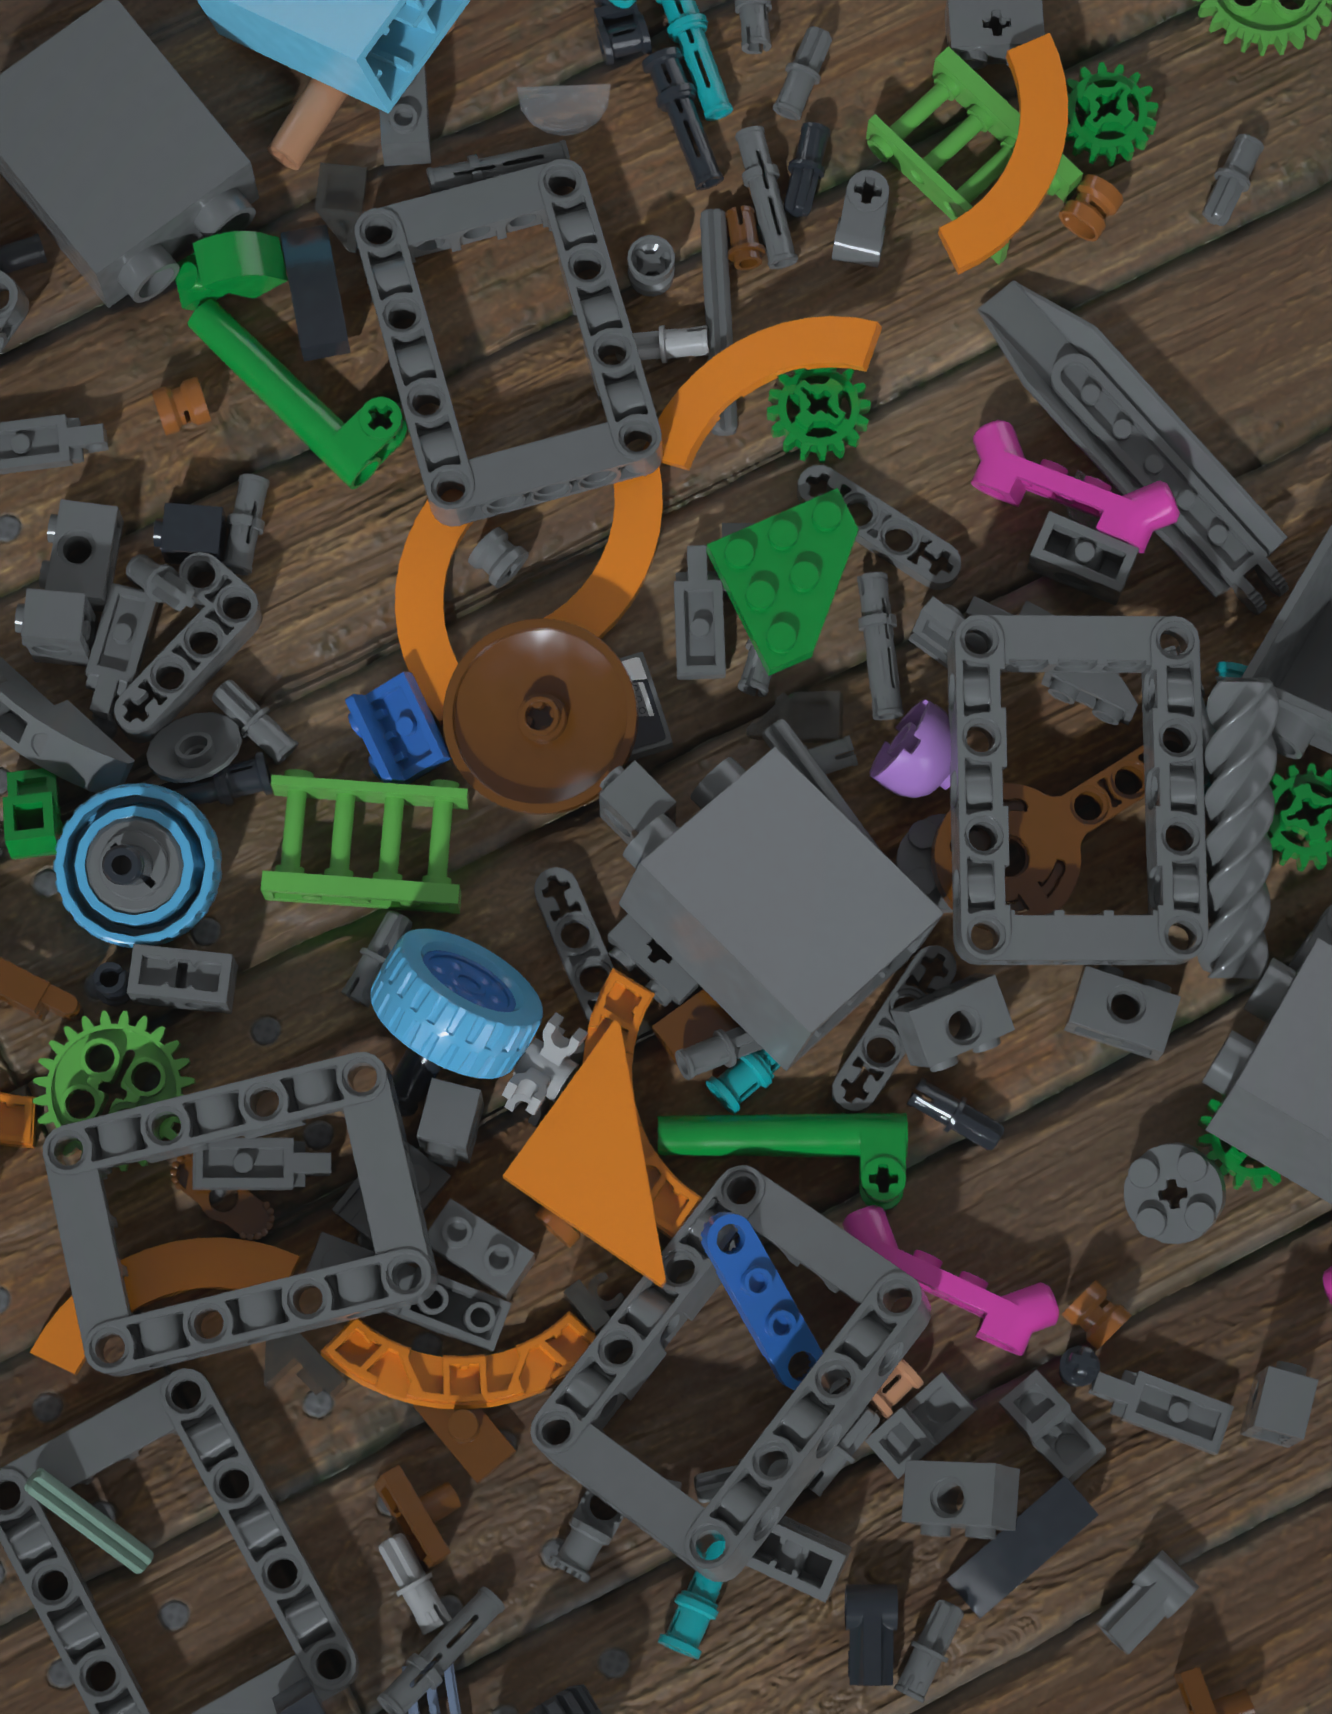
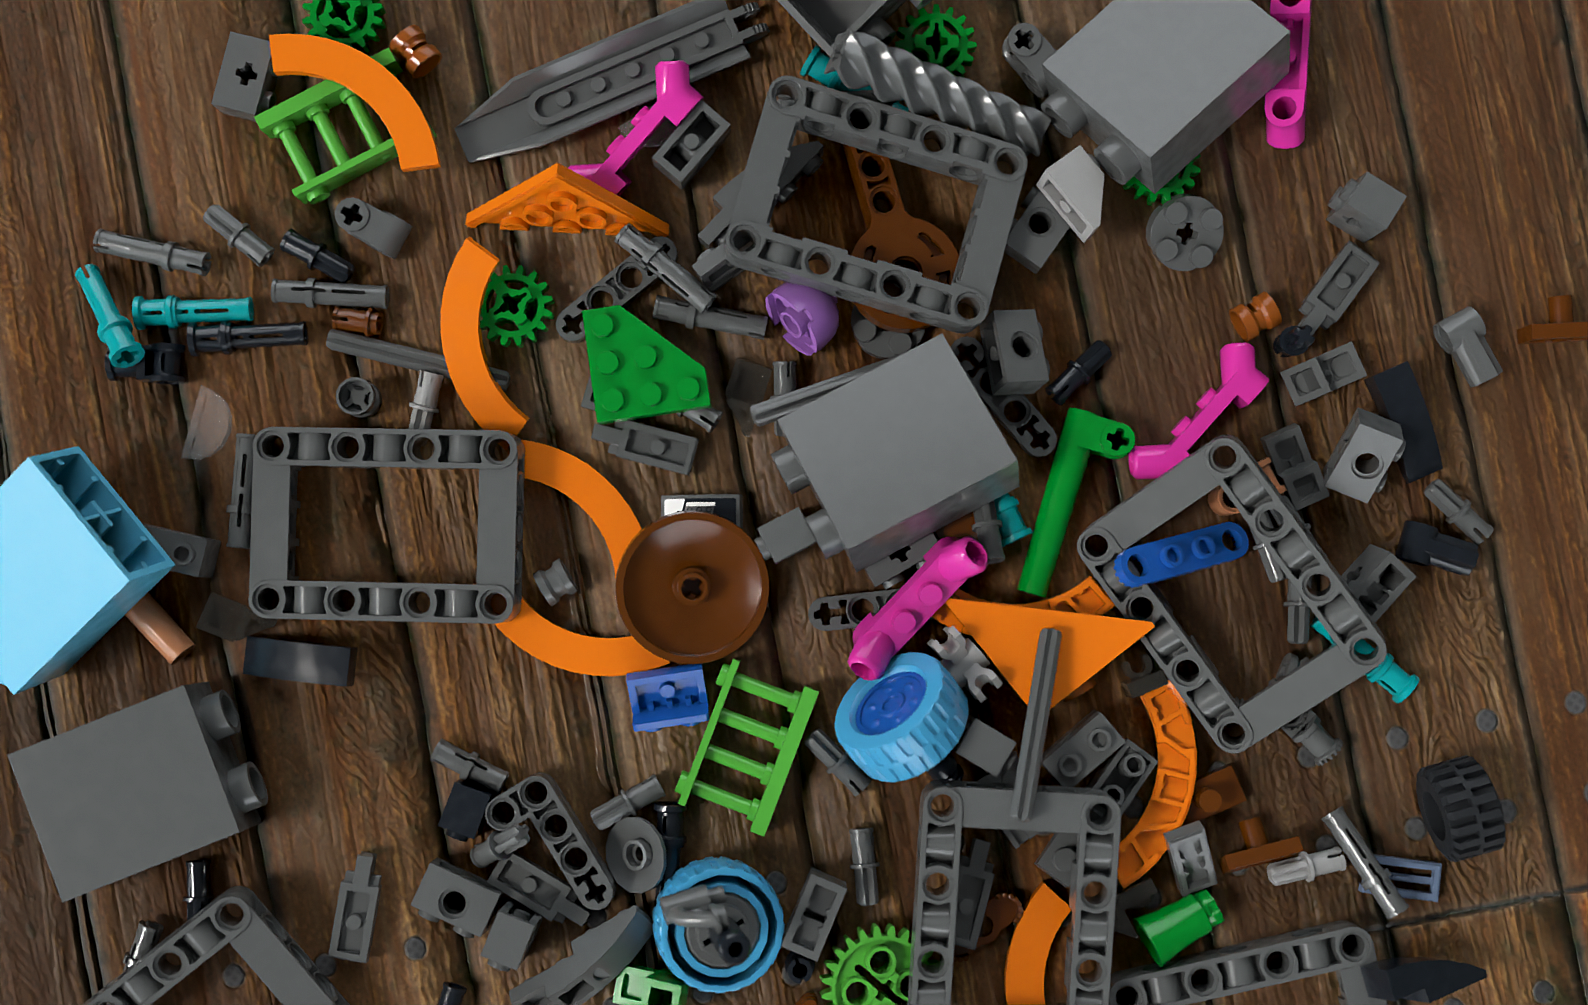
camera: 70 degrees left, 10 degrees up
dark orange wheel [151,376,211,436] -> none
green brick [175,231,288,311] -> none
green axle [188,299,408,490] -> none
none -> orange tile [465,163,670,237]
none -> dark grey pin [614,223,717,314]
none -> dark grey plant [659,884,729,934]
none -> dark pink plate [847,536,988,681]
none -> dark grey axle [849,827,880,906]
none -> dark grey axle [1010,628,1062,822]
none -> light grey slope [1036,145,1104,243]
none -> green plant [1133,890,1224,967]
none -> dark grey plate [1163,820,1218,897]

